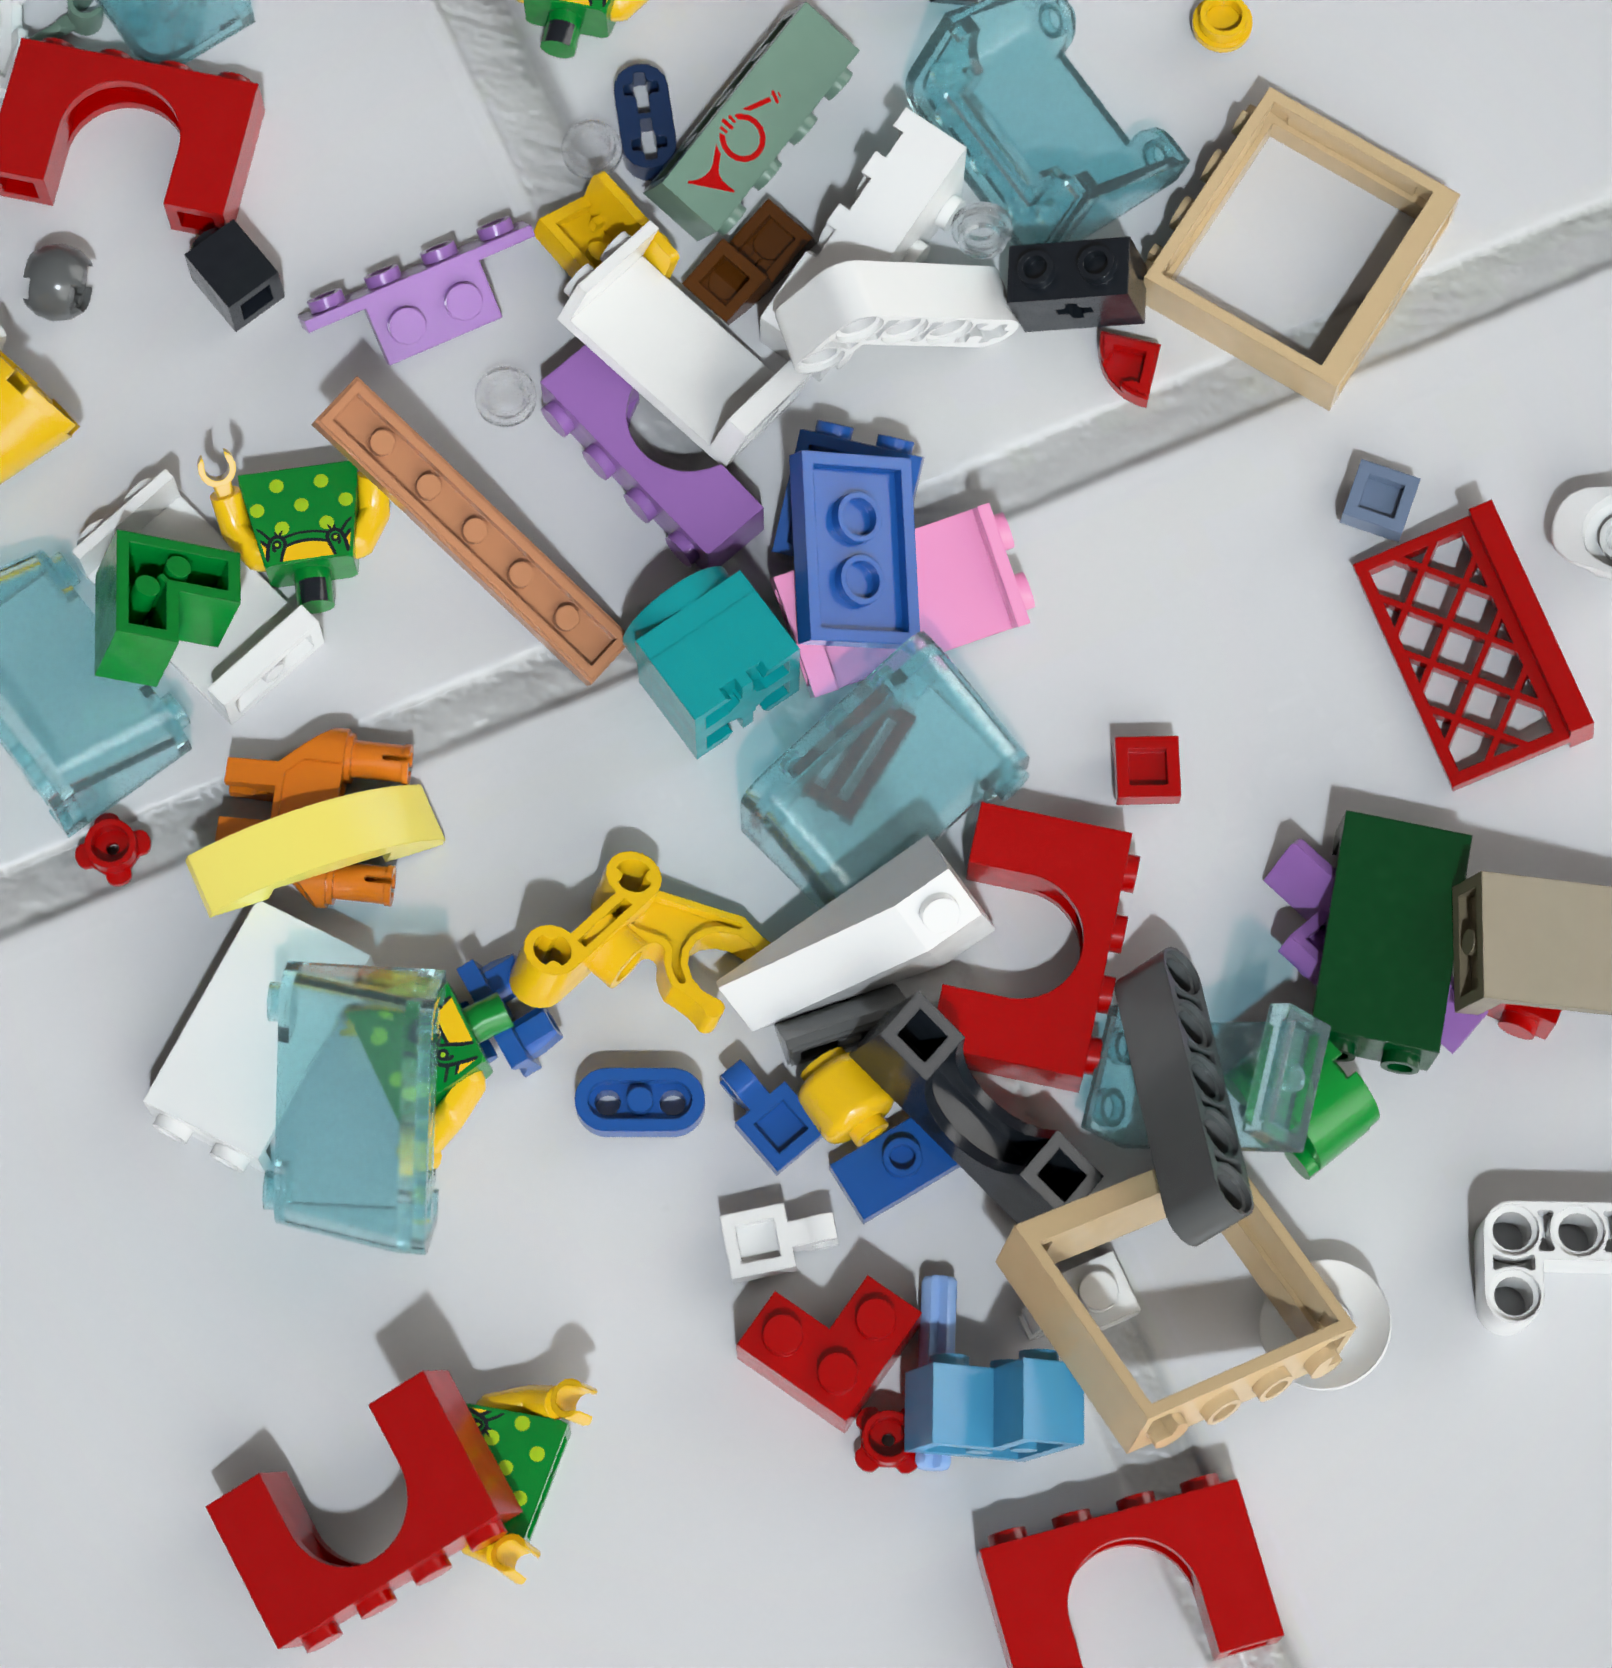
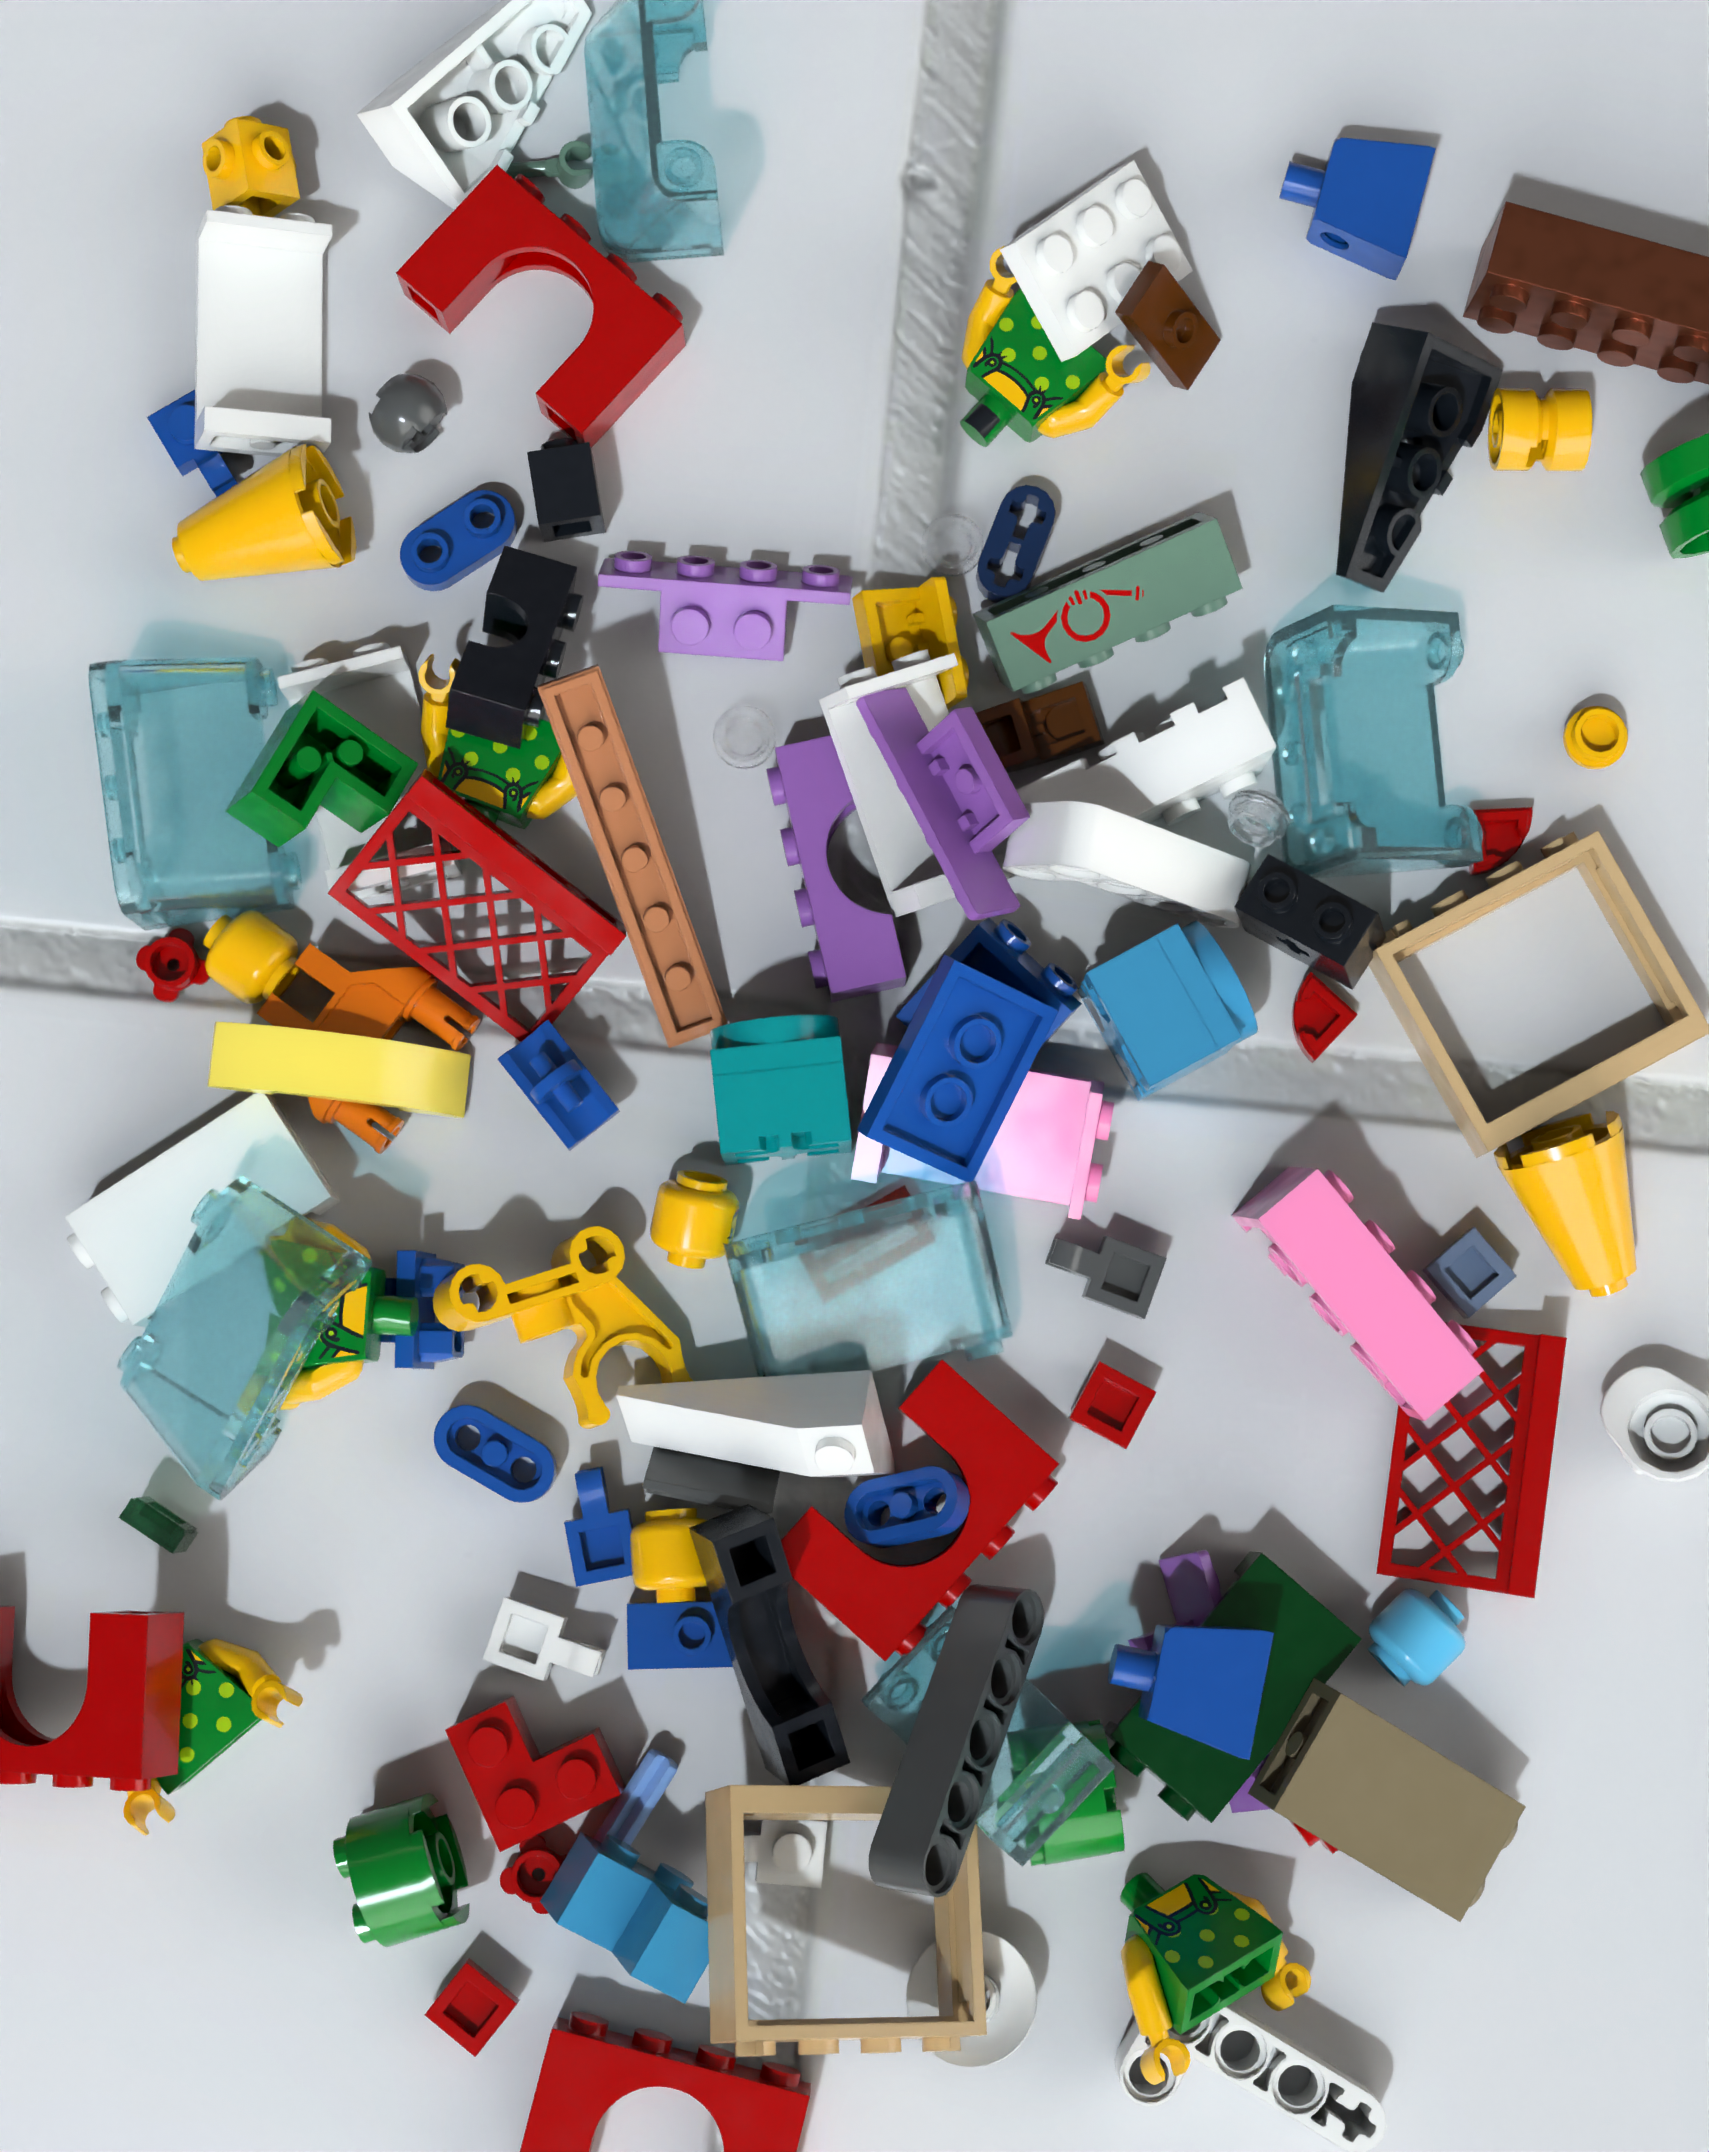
camera: 30 degrees right, 10 degrees up
none -> clear green tile [118,1496,198,1554]
none -> yellow head [203,910,301,1004]
none -> red fence [328,769,627,1042]
none -> green brick [333,1793,470,1947]
none -> blue plate [400,490,517,591]
none -> red plate [424,1958,520,2057]
none -> black arch [446,546,584,749]
none -> blue hips [498,1020,620,1151]
none -> yellow head [650,1170,739,1269]
none -> blue plate [844,1466,970,1548]
none -> medium lavender bracket [856,688,1030,921]
none -> dark grey plate [1045,1236,1167,1319]
none -> dark azure piece [1077,921,1258,1101]
none -> blue torso [1108,1625,1274,1760]
none -> torso [1120,1873,1311,2085]
none -> bright pink wedge [1231,1167,1484,1421]
none -> medium azure head [1367,1588,1466,1687]
none -> red tile [1465,807,1532,876]
none -> yellow cone [1493,1111,1637,1297]

